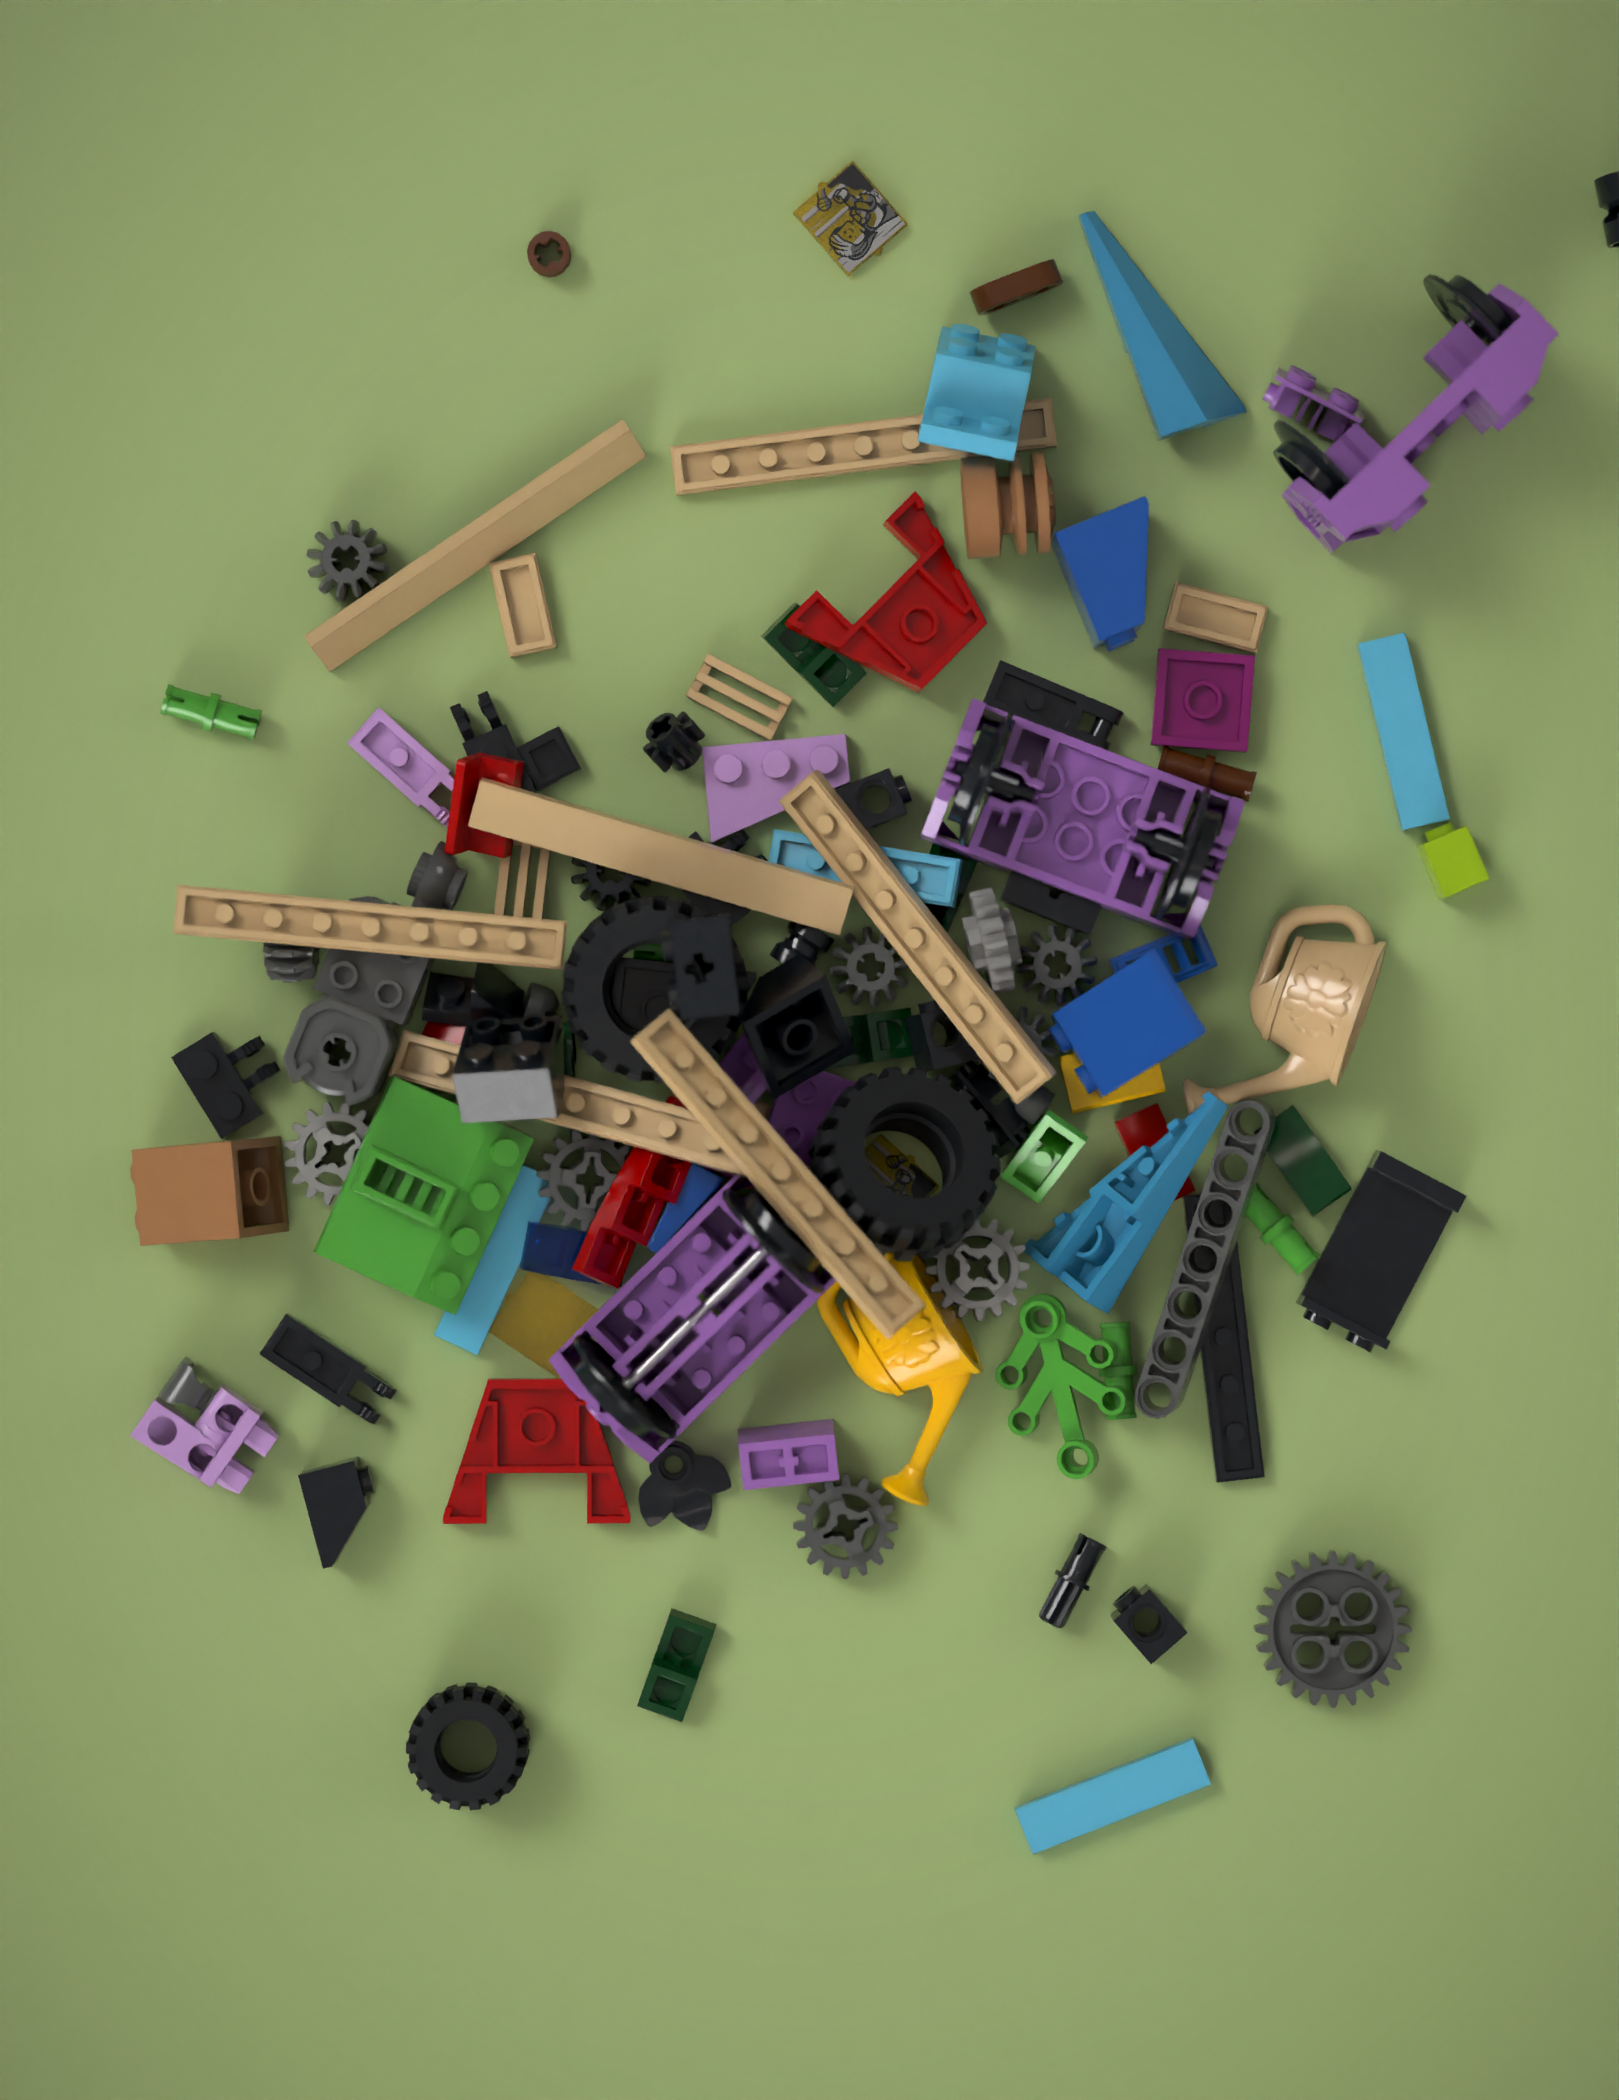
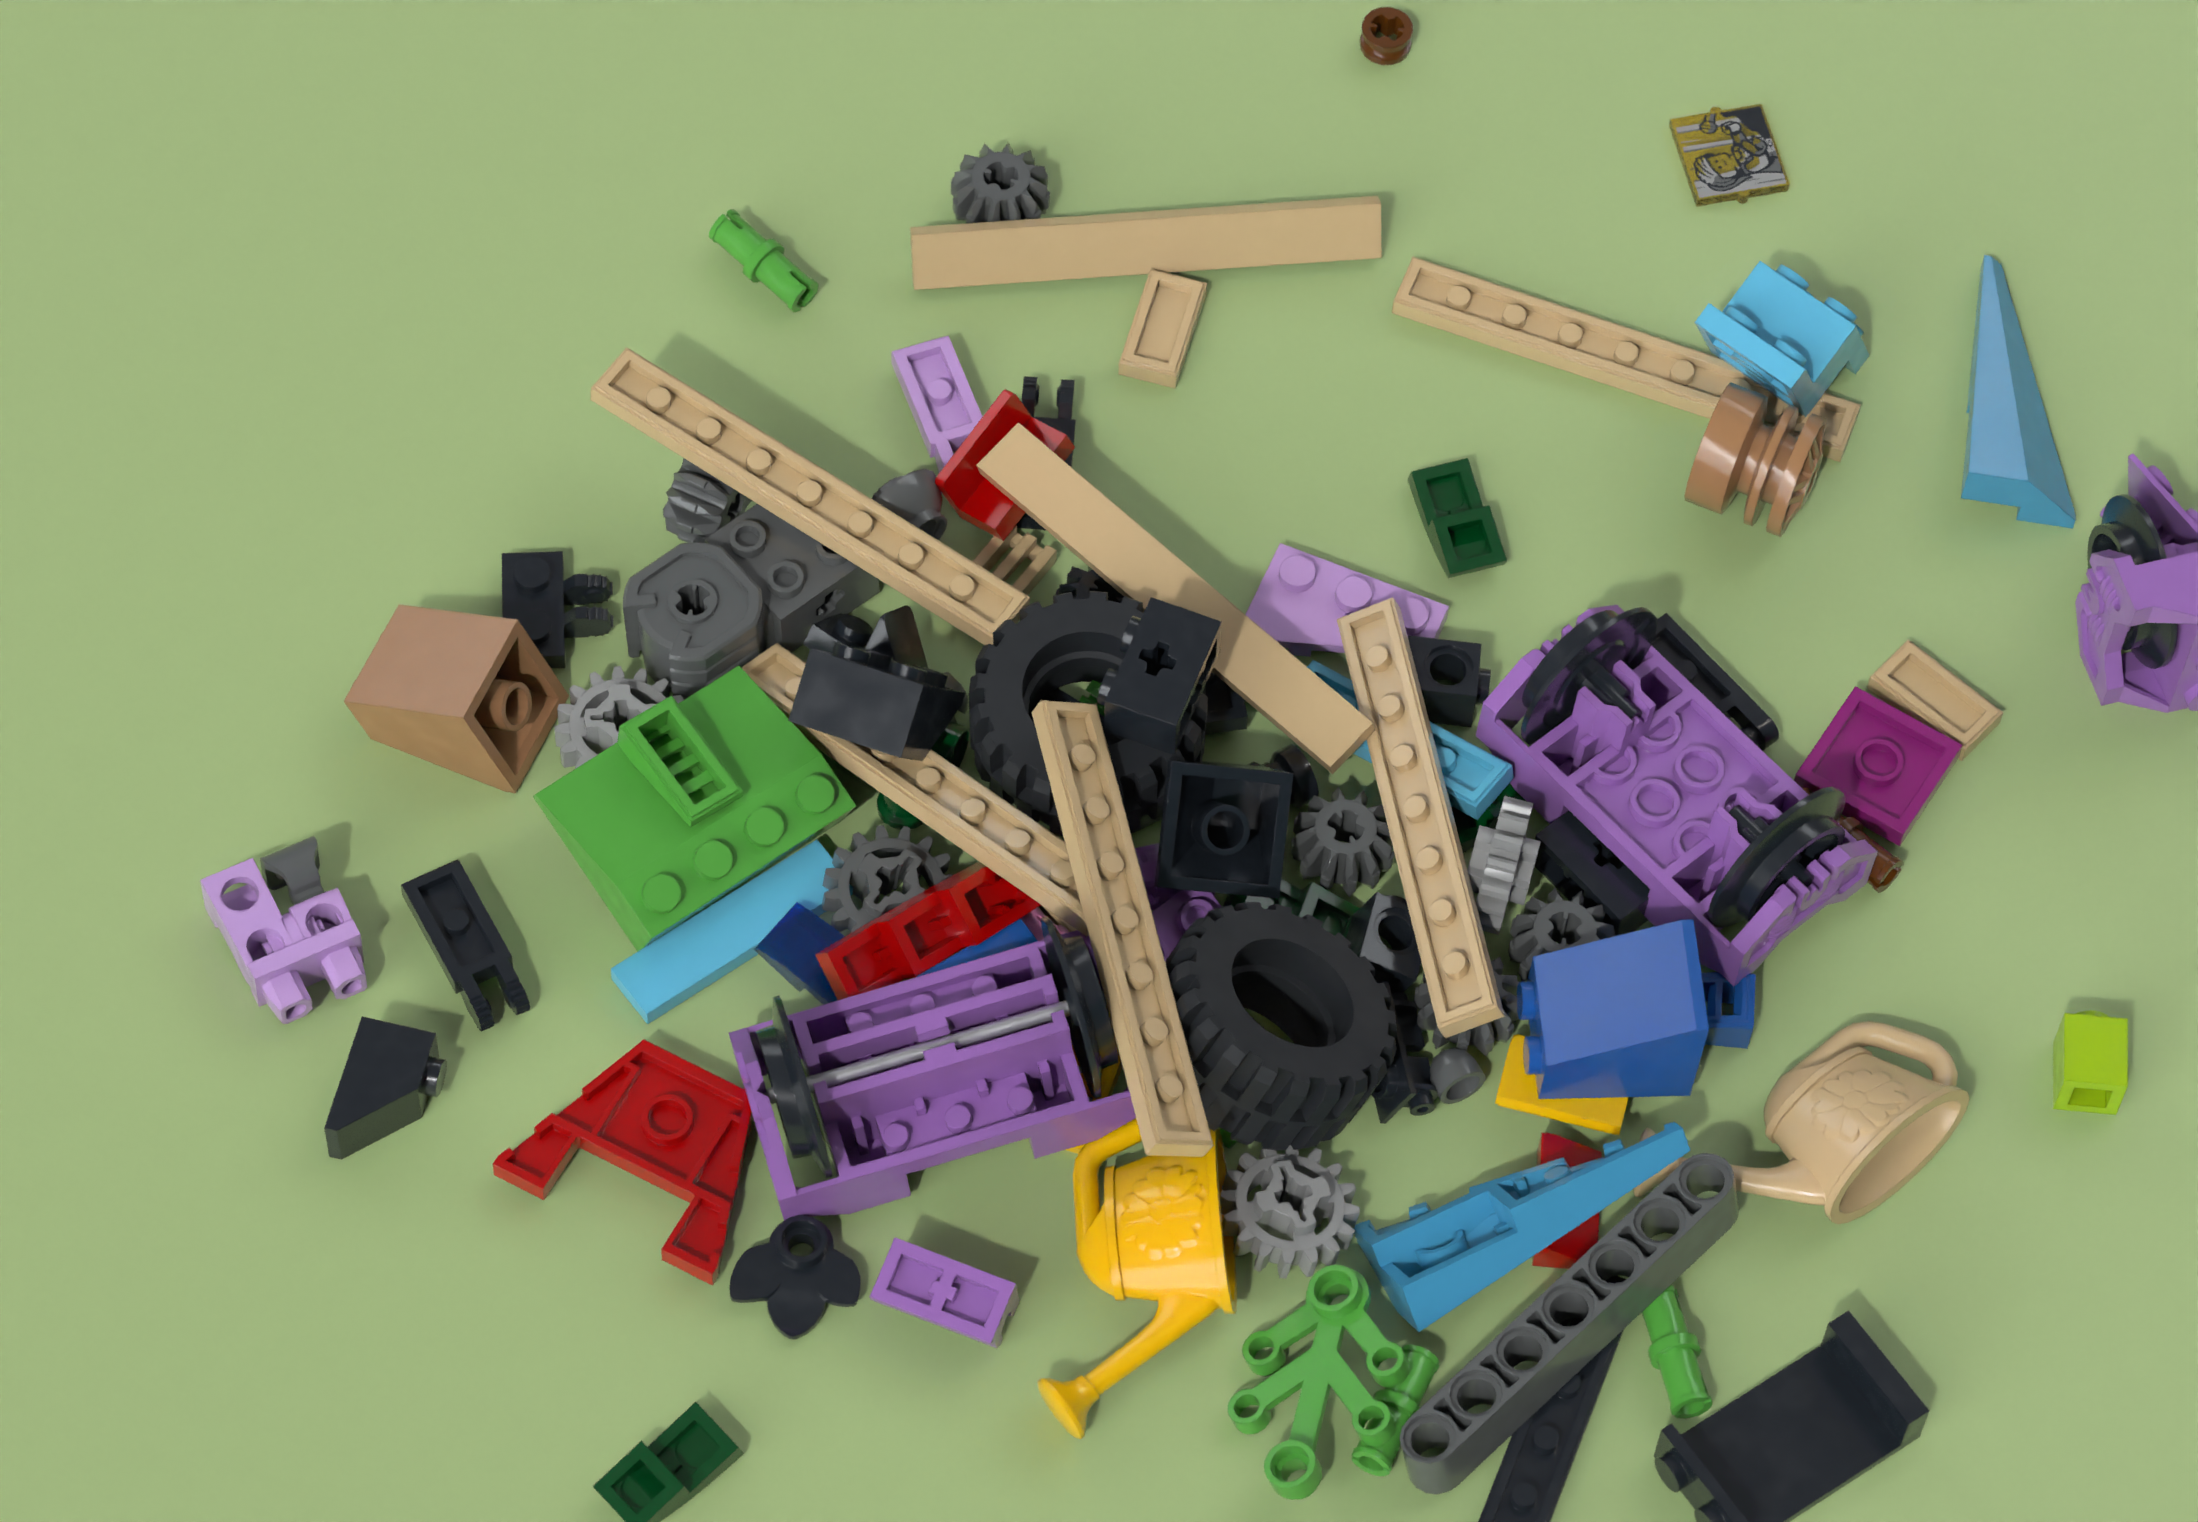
camera: 30 degrees right, 30 degrees down
black tyre [406,1682,530,1811] -> none
clear yellow piece [489,1266,599,1378] -> none
black tile [517,726,581,791] -> none
black gear [643,711,705,773] -> none
tan tile [686,654,793,741] -> none
red wing [784,491,987,693] -> none
dark grey gear [793,1473,898,1579] -> none
reddish brown beam [970,259,1063,316] -> none
bright green slope [1000,1110,1089,1204] -> none
blue slope [1051,496,1149,652] -> none
dark green slope [1253,1105,1352,1217] -> none
medium azure tile [1357,632,1450,831] -> none

